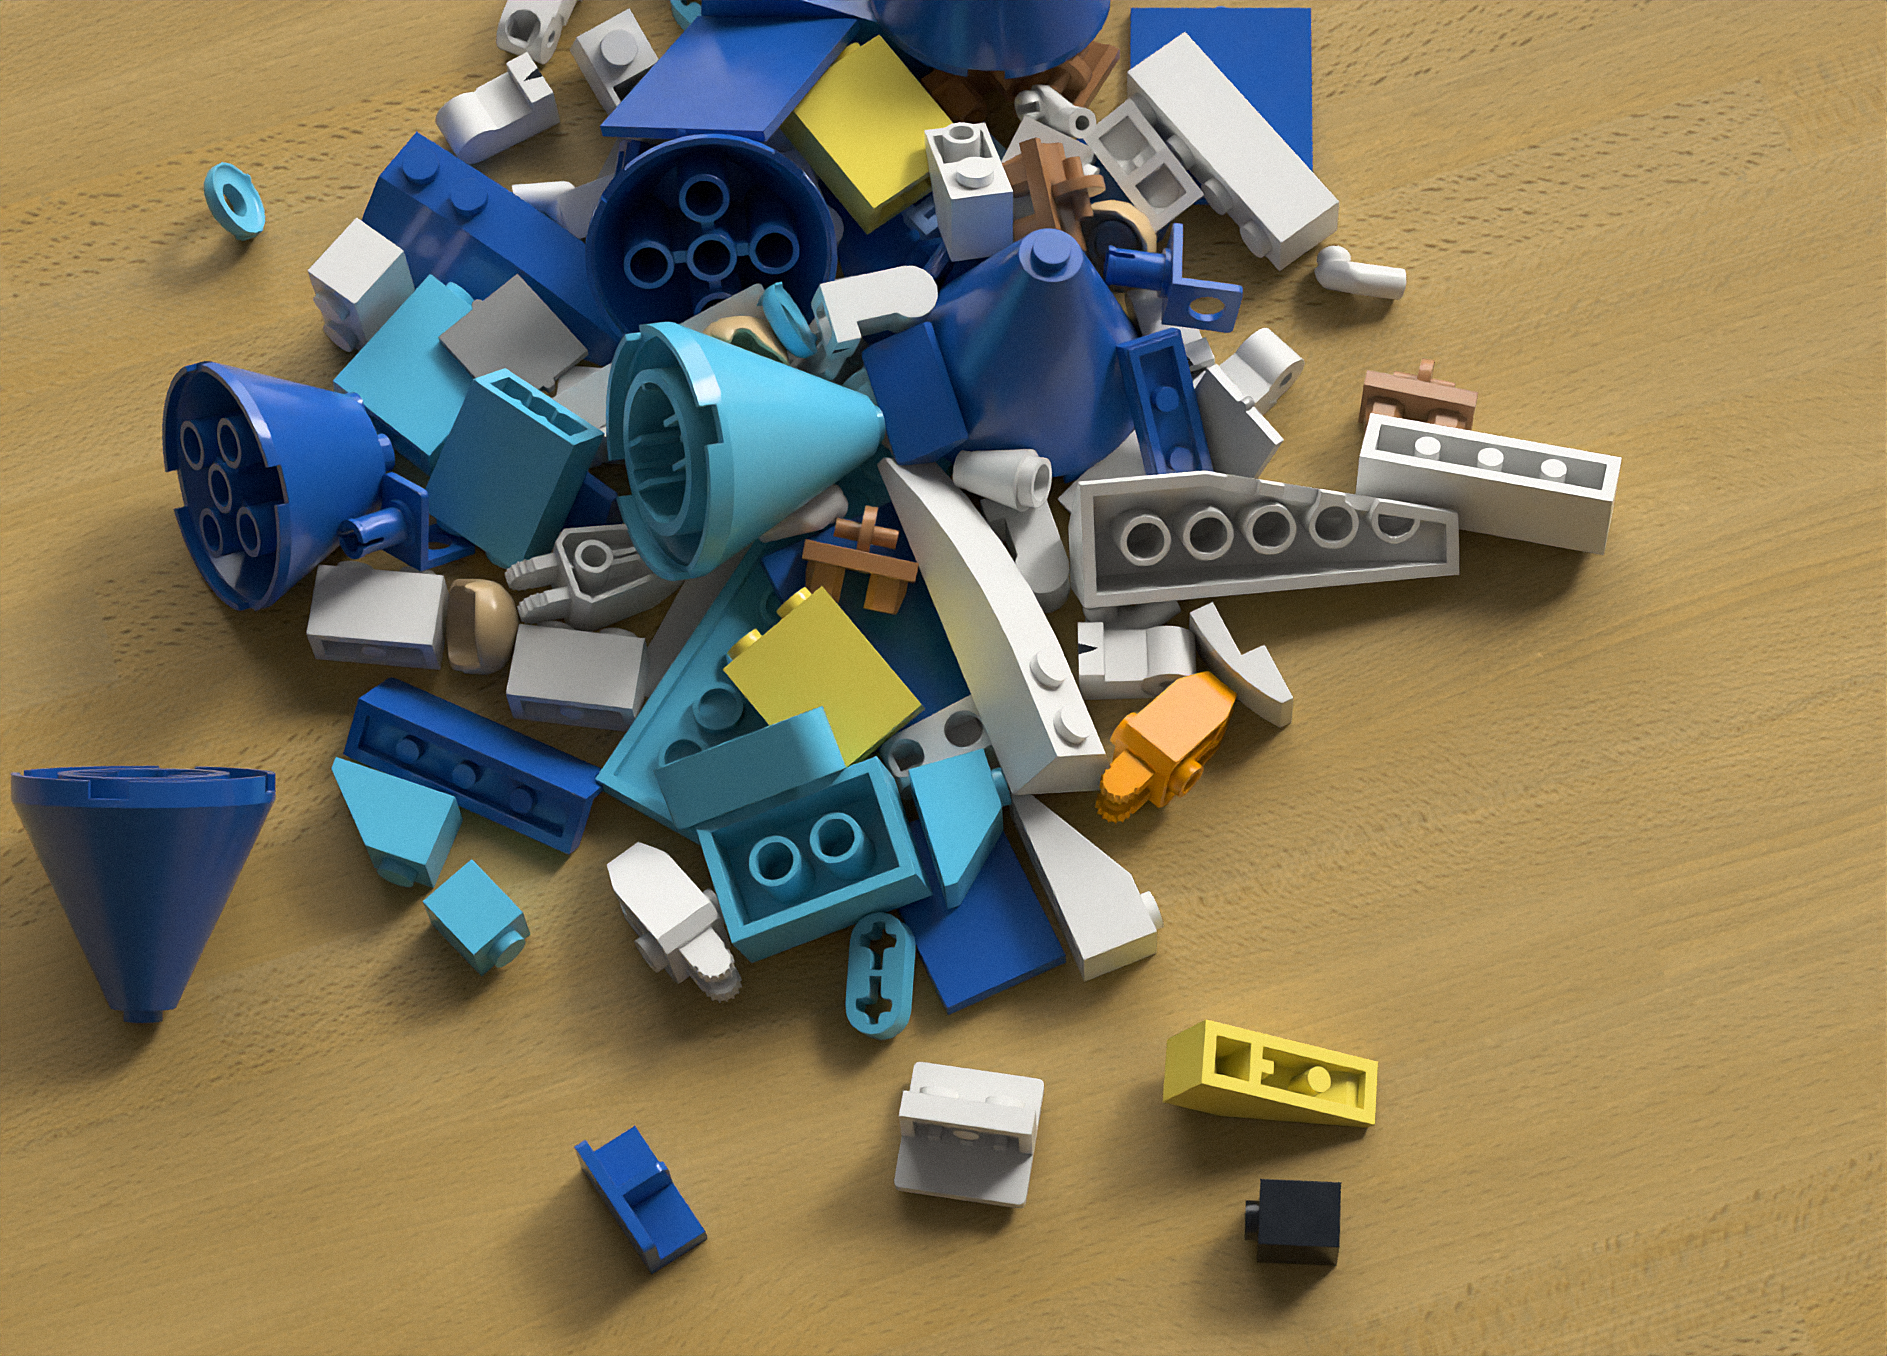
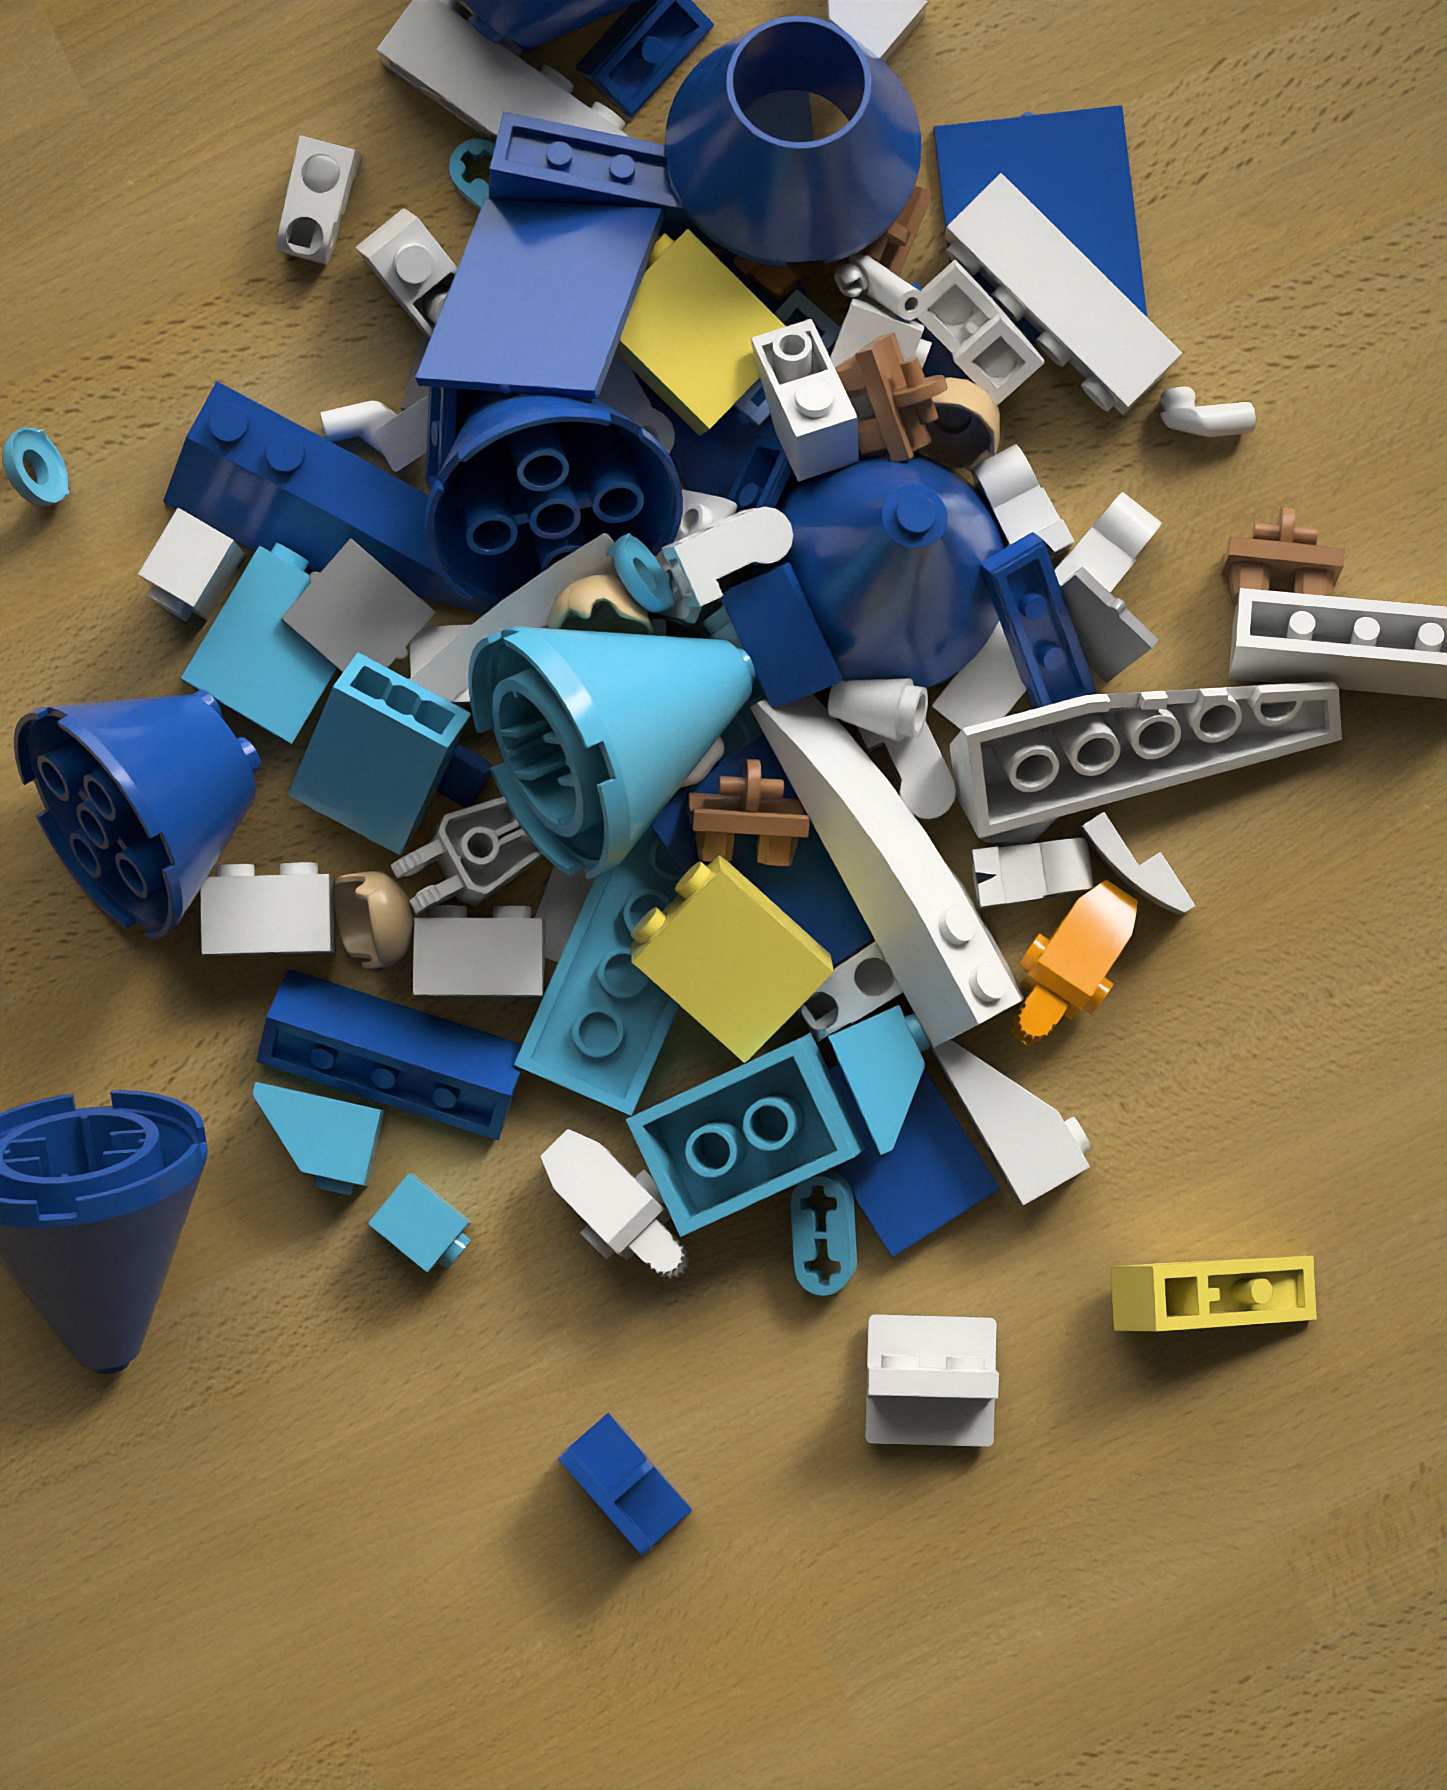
camera: 10 degrees left, 20 degrees up
blue bracket [338,472,475,572] -> none
white leg [435,52,560,164] -> none
medium azure beam [653,706,846,831] -> none
blue bracket [1103,223,1243,333] -> none
black brick [1244,1179,1341,1266] -> none

